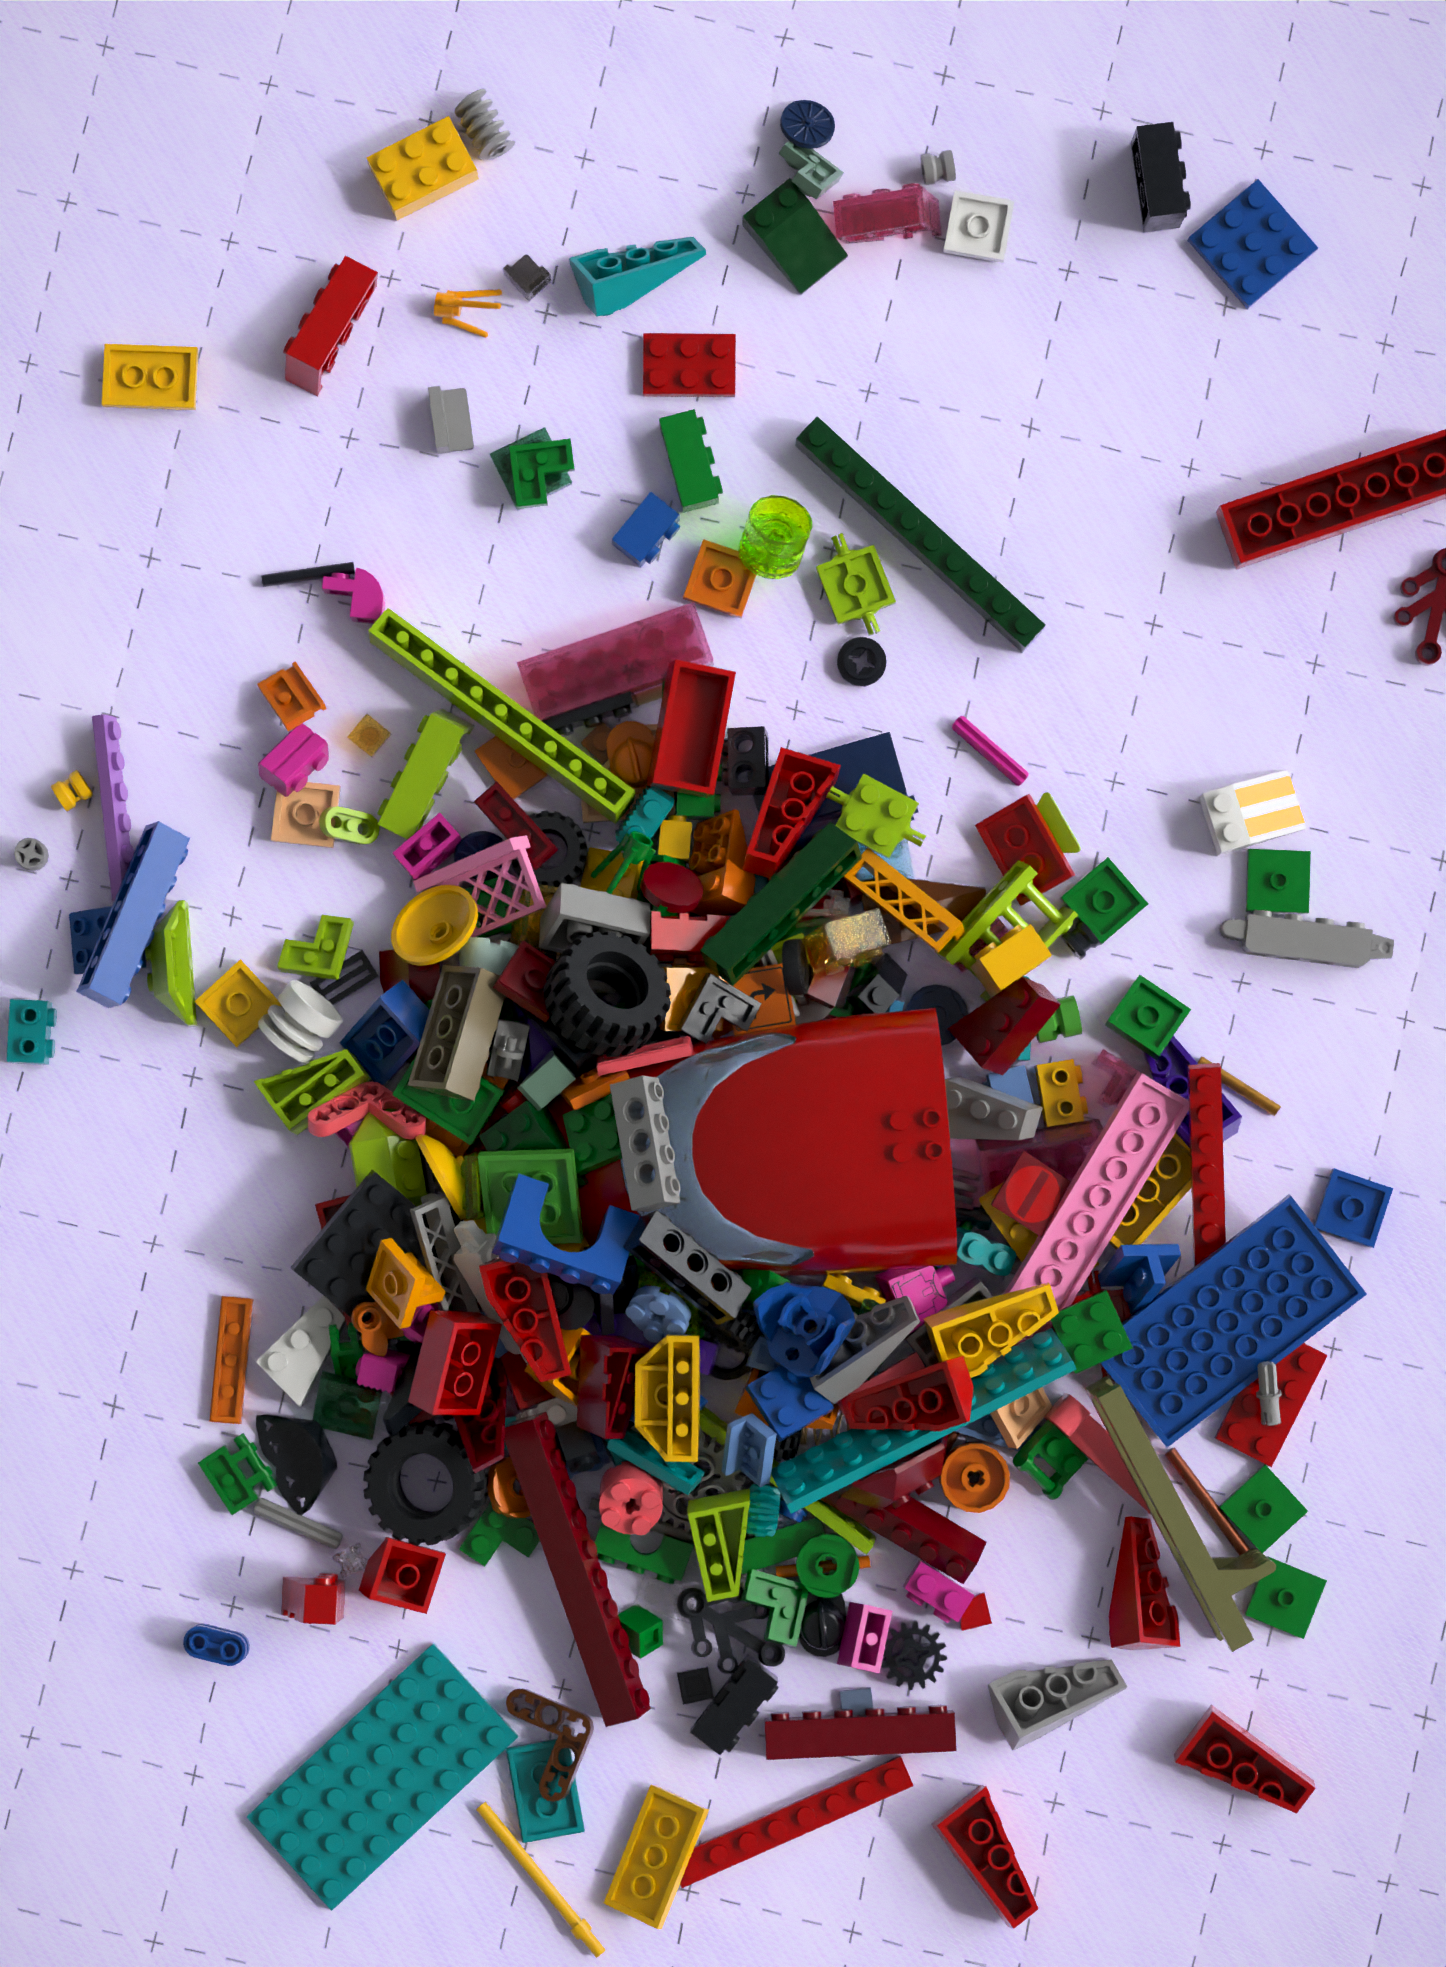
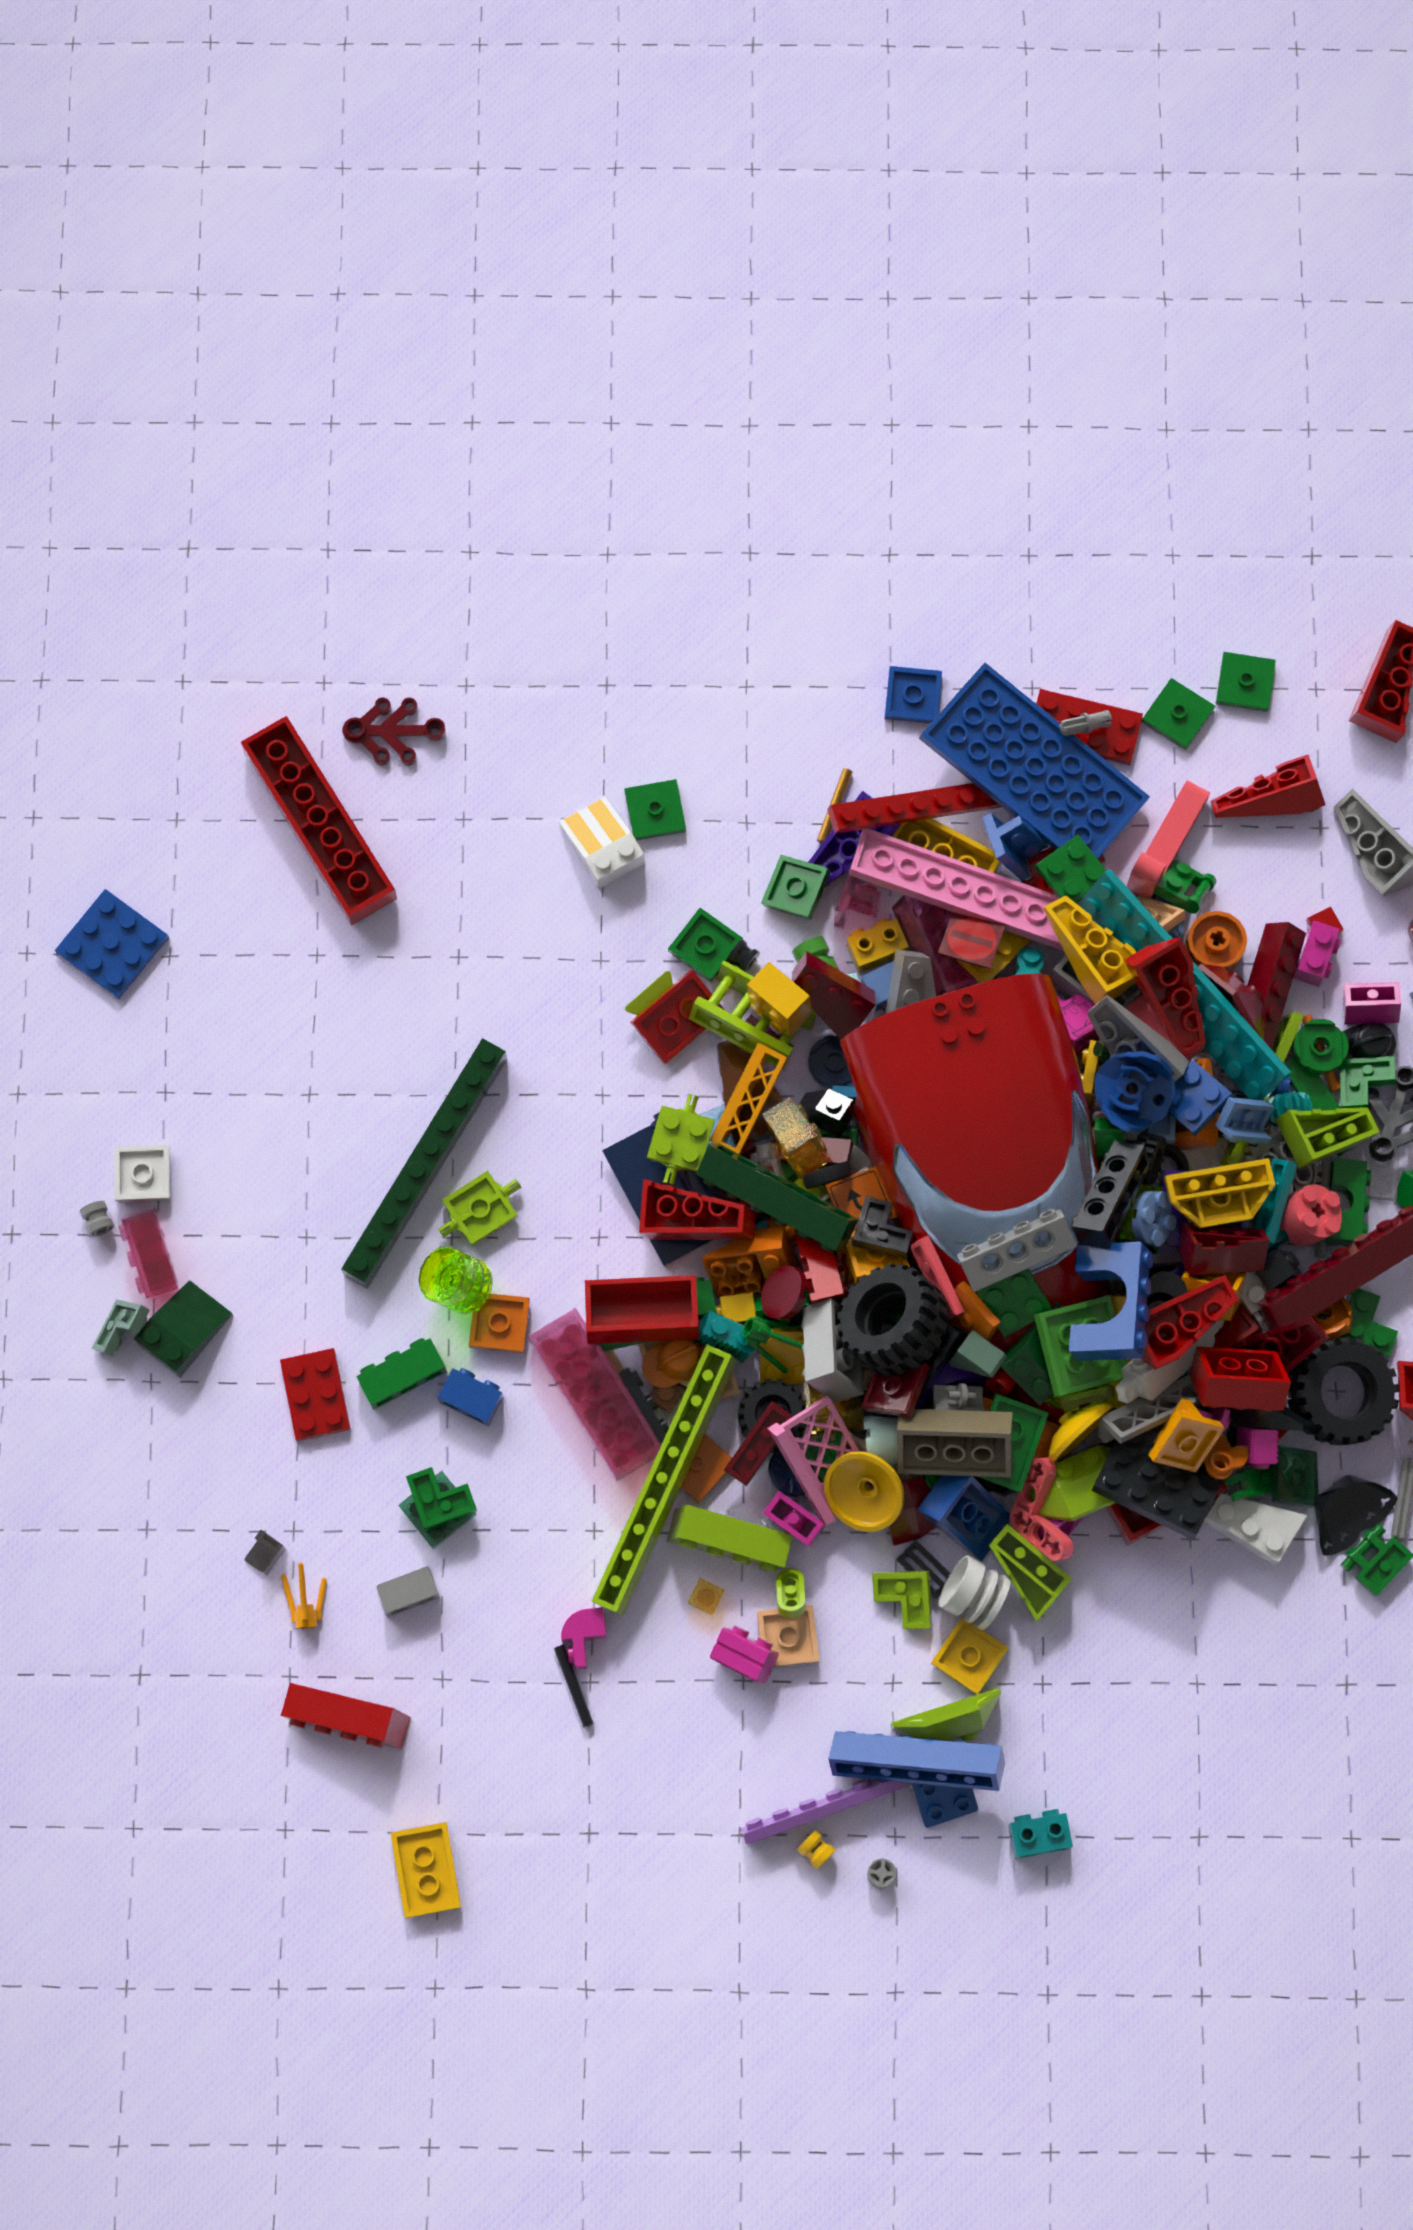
camera: 100 degrees left, 10 degrees down
orange tile [209,1296,254,1424] -> none
orange plate [257,661,327,732] -> none
yellow brick [366,116,479,221] -> none
light grey piece [454,88,516,160] -> none
teal wedge [569,237,706,317] -> none
black brick [722,726,769,796] -> none
dark blue wheel [780,100,835,149] -> none
black gear [837,637,887,687] -> none
black gear [881,1620,947,1690] -> none
dark pink axle [952,715,1029,786] -> none
olive piece [1085,1376,1276,1652] -> none
black brick [1131,121,1191,233] -> none
copper bar [1165,1447,1250,1556] -> none
light grey hinge [1219,910,1394,968] -> none

